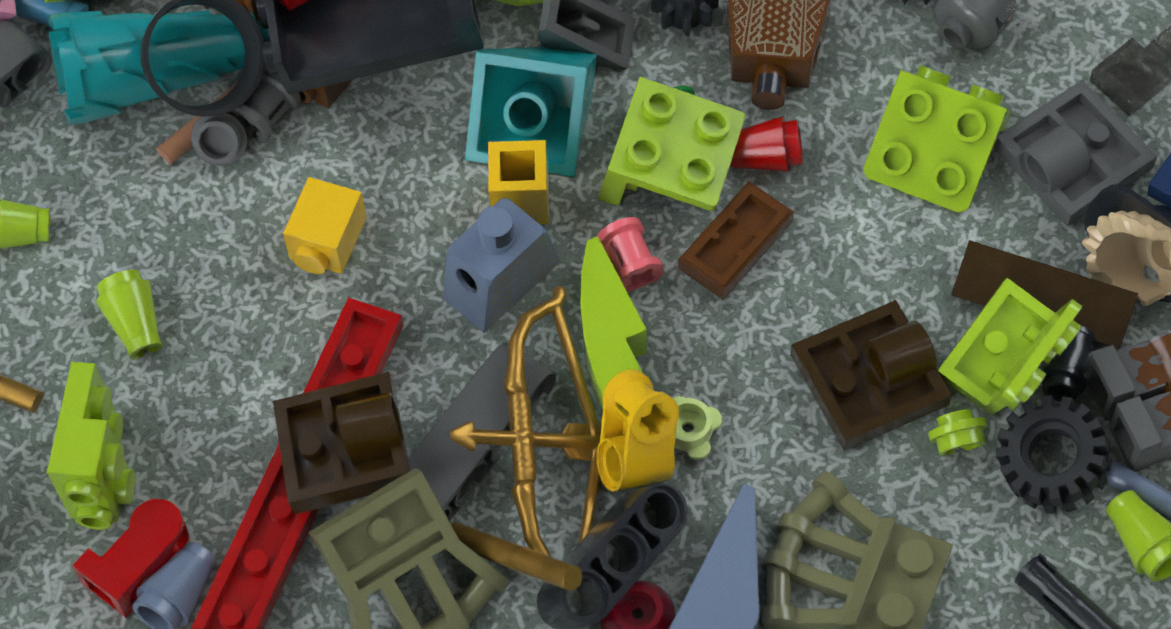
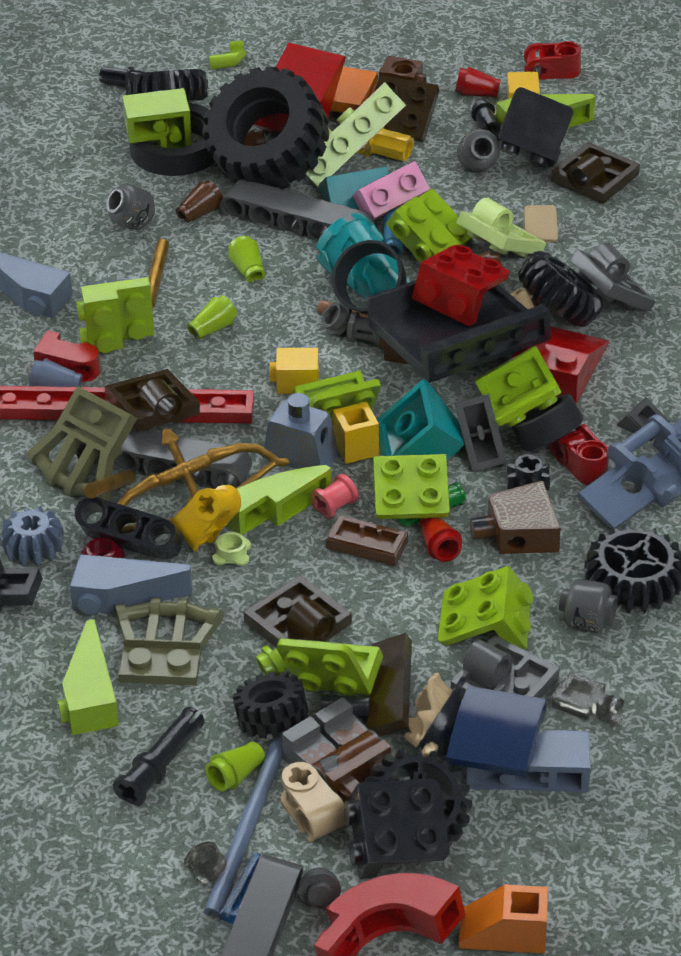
camera: 70 degrees right, 20 degrees down
none -> lime bracket [293,370,381,426]

